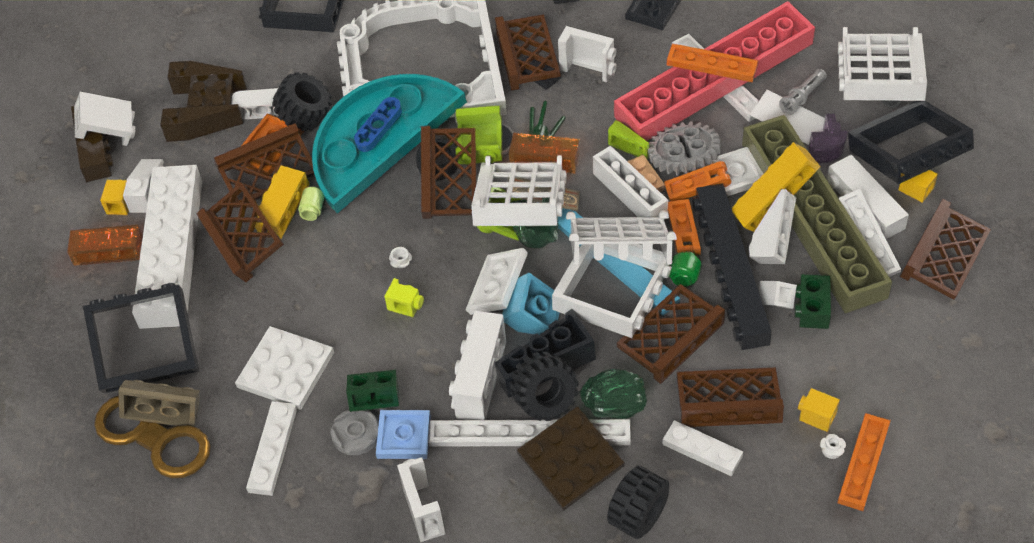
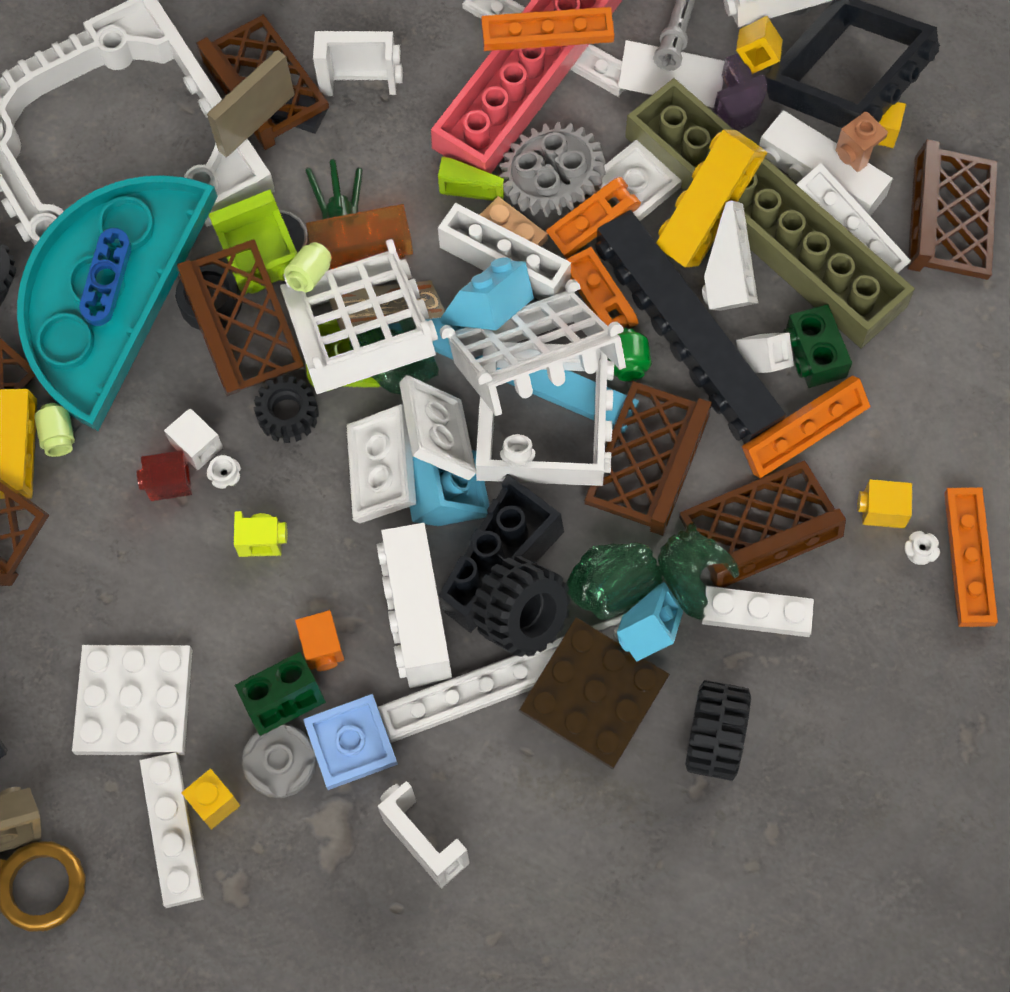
camera: 25 degrees left, 15 degrees up
none -> clear red brick [137,450,192,501]
none -> white panel [164,409,223,470]
none -> yellow brick [181,768,241,830]
none -> dark tan tile [207,50,295,158]
none -> black tyre [254,376,319,443]
none -> yellowish green brick [284,242,331,292]
none -> orange brick [295,610,344,671]
none -> white tile [399,375,477,480]
none -> medium azure slope [440,257,534,330]
none -> white plate [500,434,535,467]
none -> medium azure slope [617,582,684,662]
none -> clear green hair [658,522,739,621]
none -> yellow brick [736,16,783,74]
none -> orange plate [741,375,871,478]
none -> nougat bracket [835,112,888,173]

